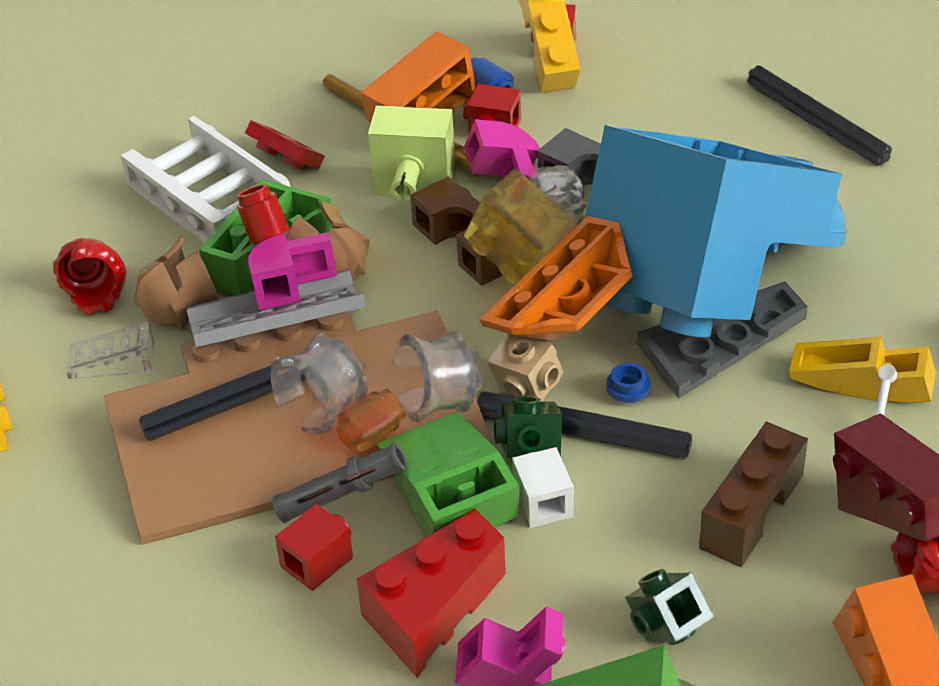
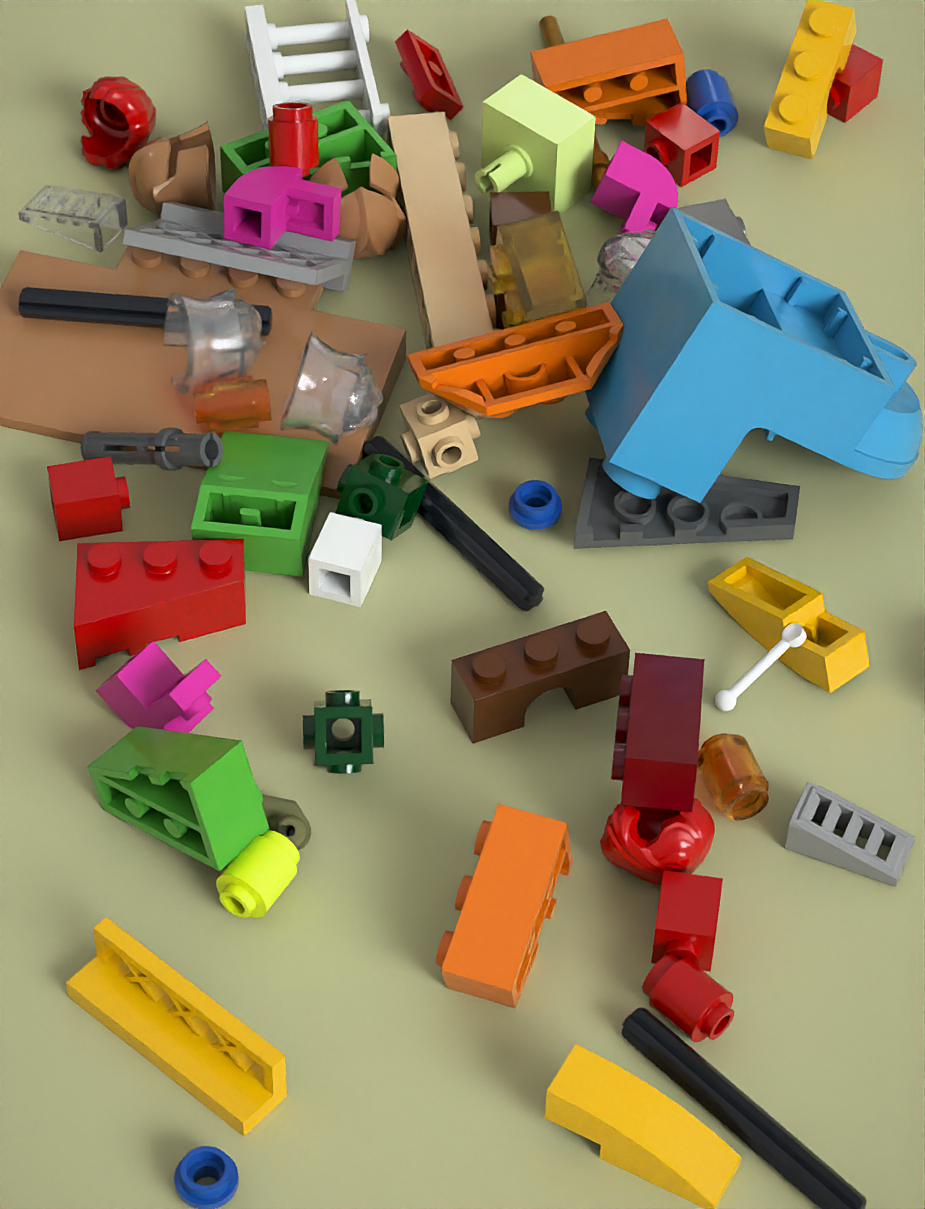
camera: 30 degrees right, 5 degrees up
none -> tan brick [387,112,501,419]

